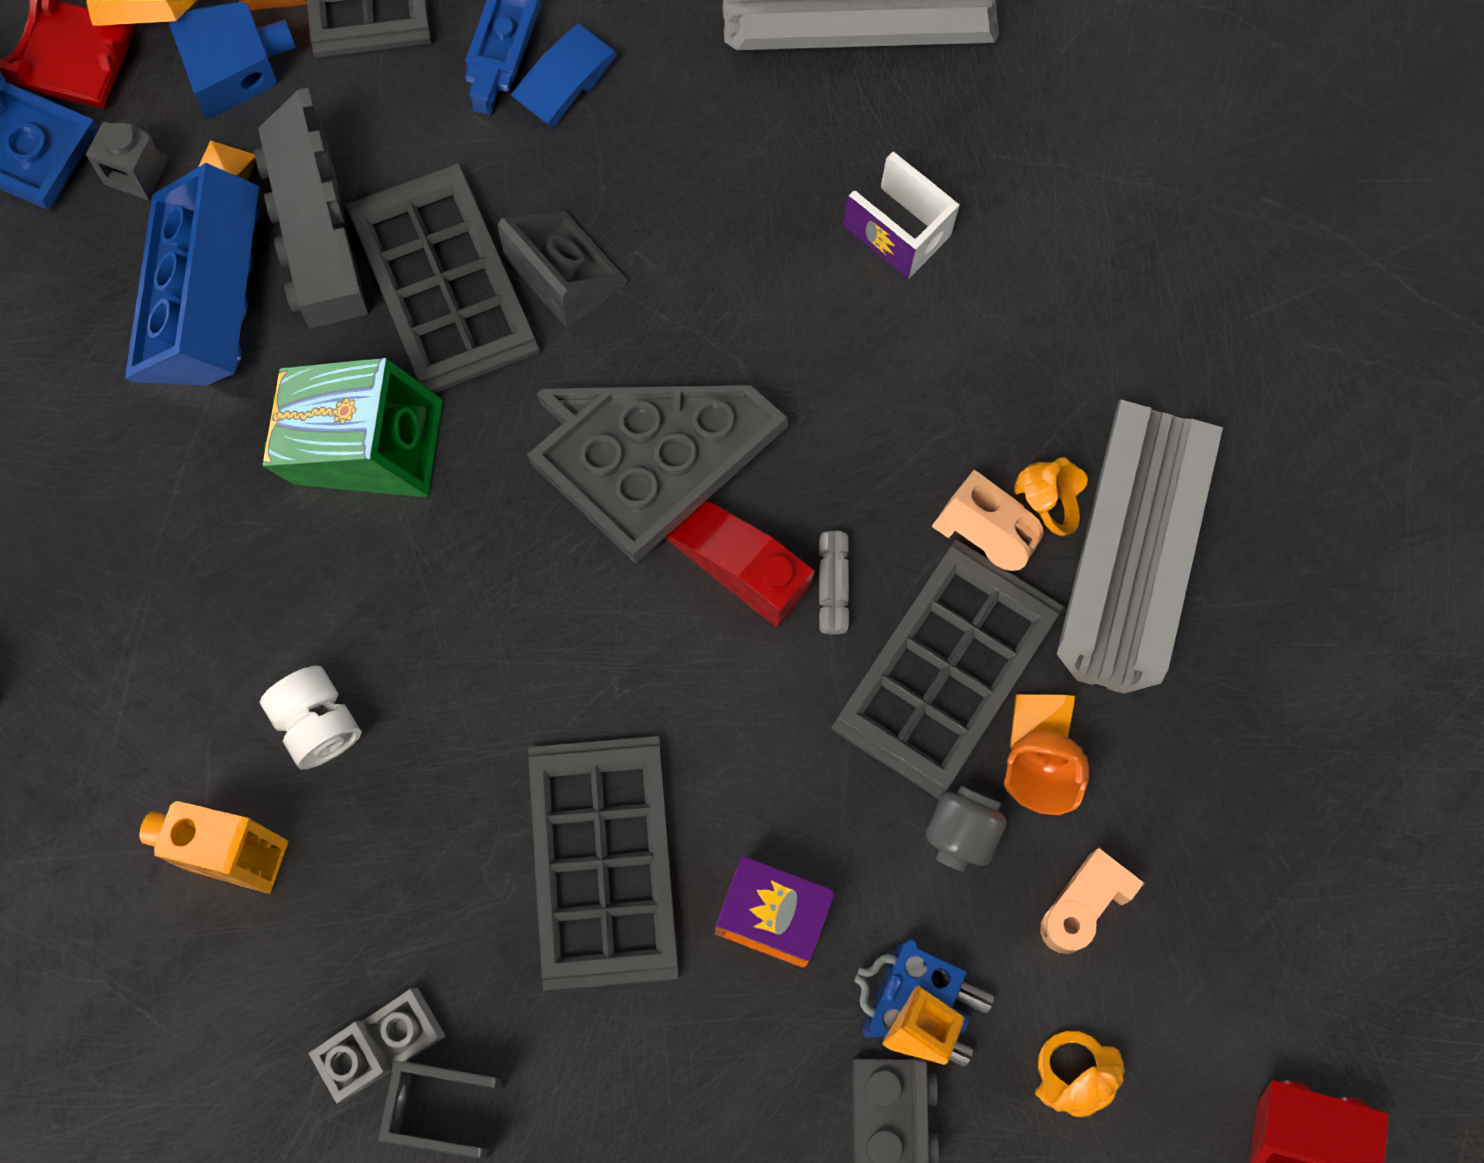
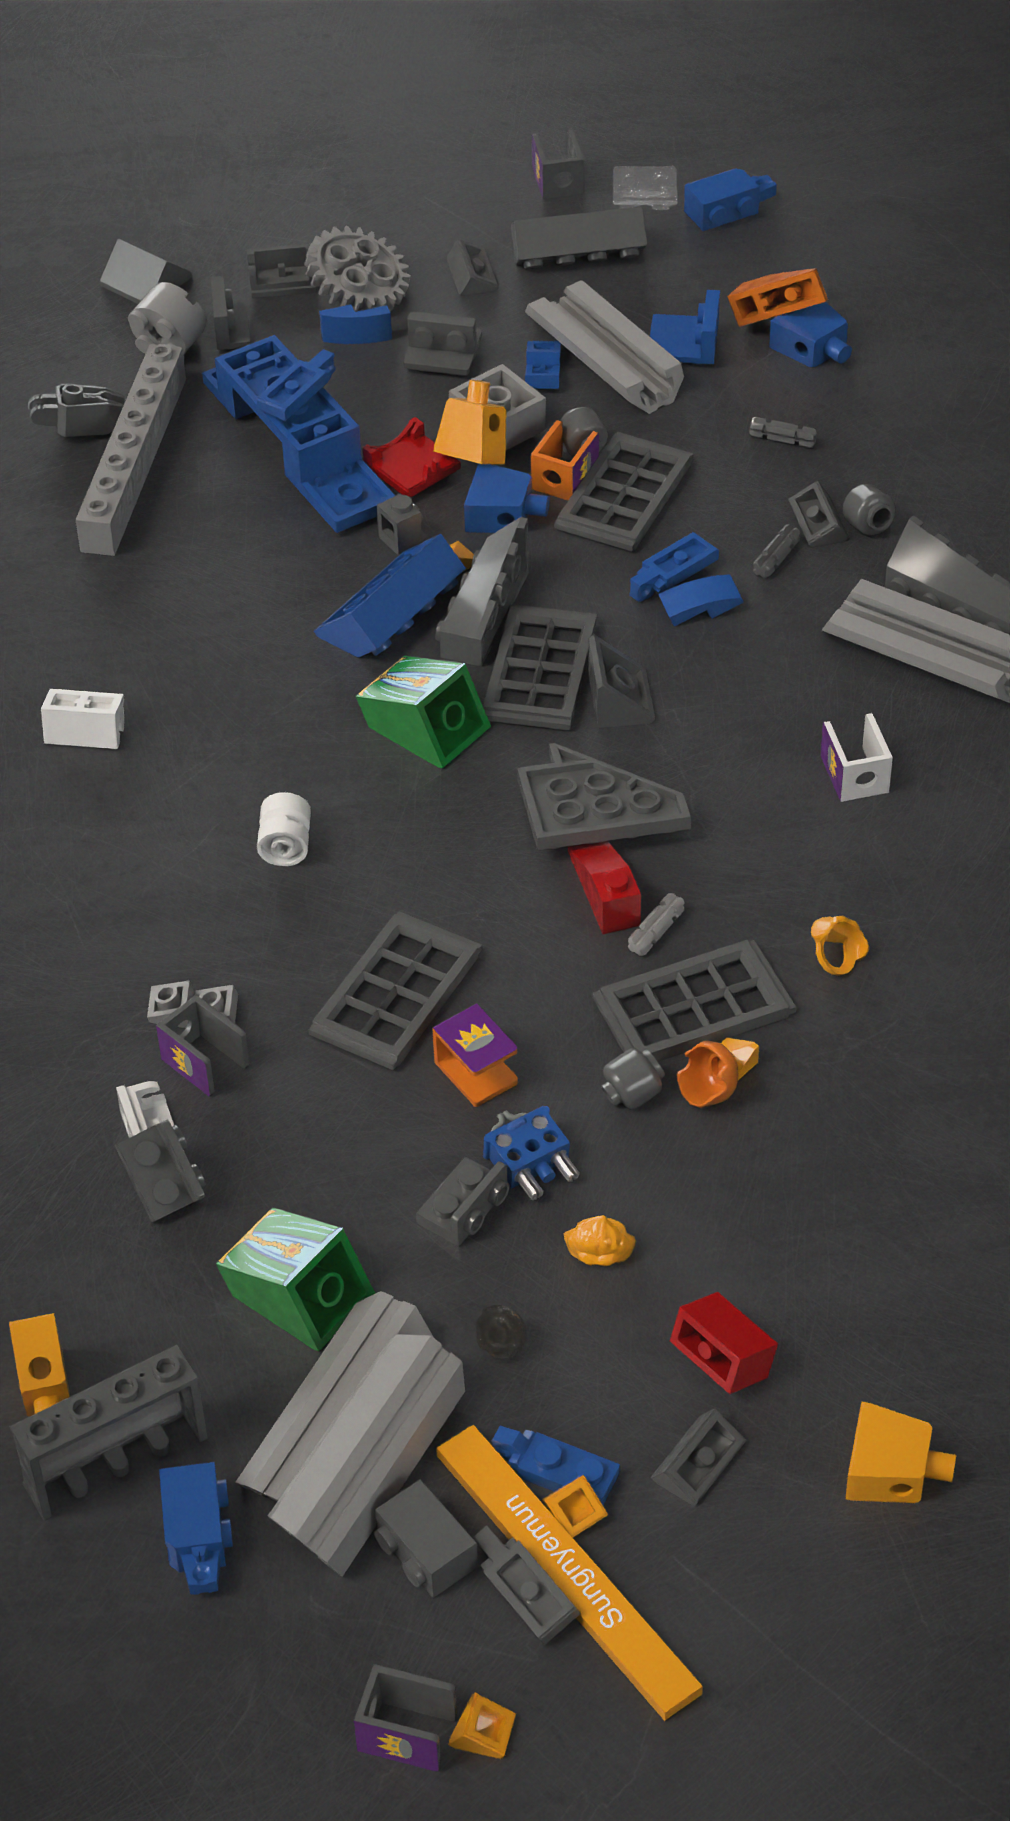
camera: 40 degrees right, 25 degrees down
light orange torso [140,801,289,894] -> none
light orange slope [882,986,965,1065] -> none
light nougat leg [932,470,1044,571] -> none
light nougat leg [1040,848,1144,954] -> none
light grey piece [1057,400,1223,694] -> none

